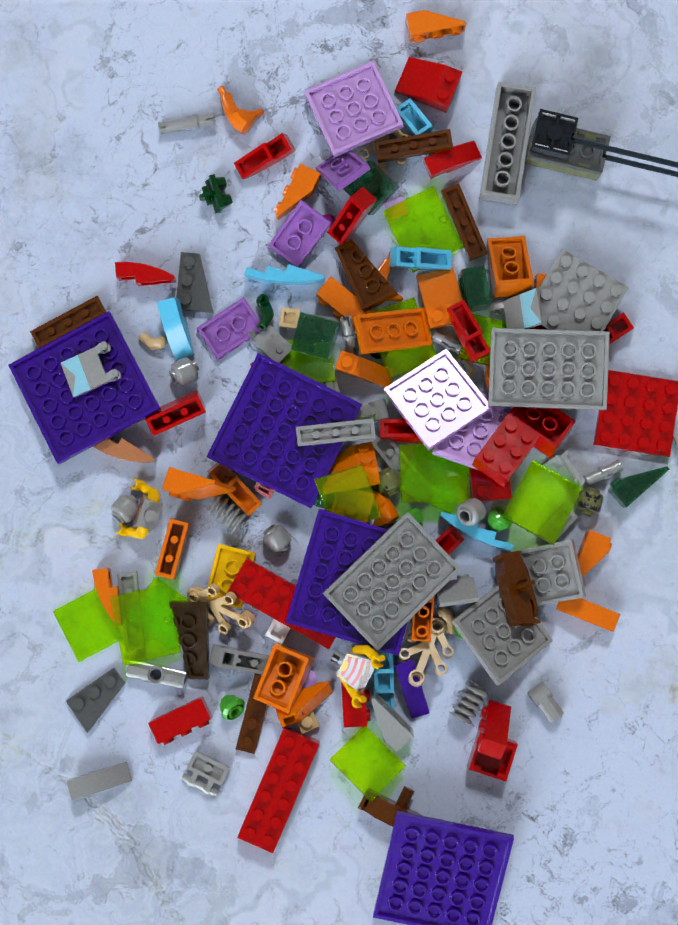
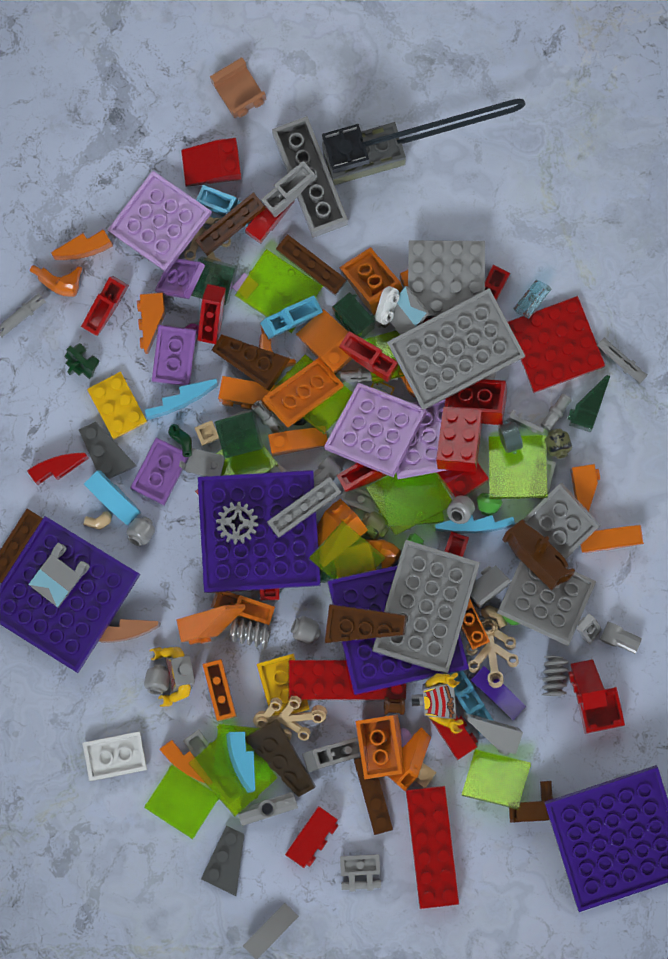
camera: 25 degrees left, 5 degrees down
red brick [145,390,206,436] -> none
bright green cone [219,695,245,720] -> none
white plate [265,619,291,644] -> none
orange slope [405,10,466,43] -> none
none -> orange slope [51,230,113,260]
none -> white plate [82,731,147,781]
none -> yellow plate [87,371,147,440]
none -> nougat panel [210,57,266,119]
none -> light grey gear [216,502,258,545]
none -> medium azure slope [226,732,255,793]
none -> light grey slope [261,161,316,217]
none -> reddish brown wing [325,604,407,643]
none -> white plate [375,286,399,325]
none -> reddish brown bush [383,697,405,715]
none -> clear light blue piece [498,420,523,454]
none -> clear light blue plate [513,280,552,319]
none -> light grey plate [576,614,602,644]

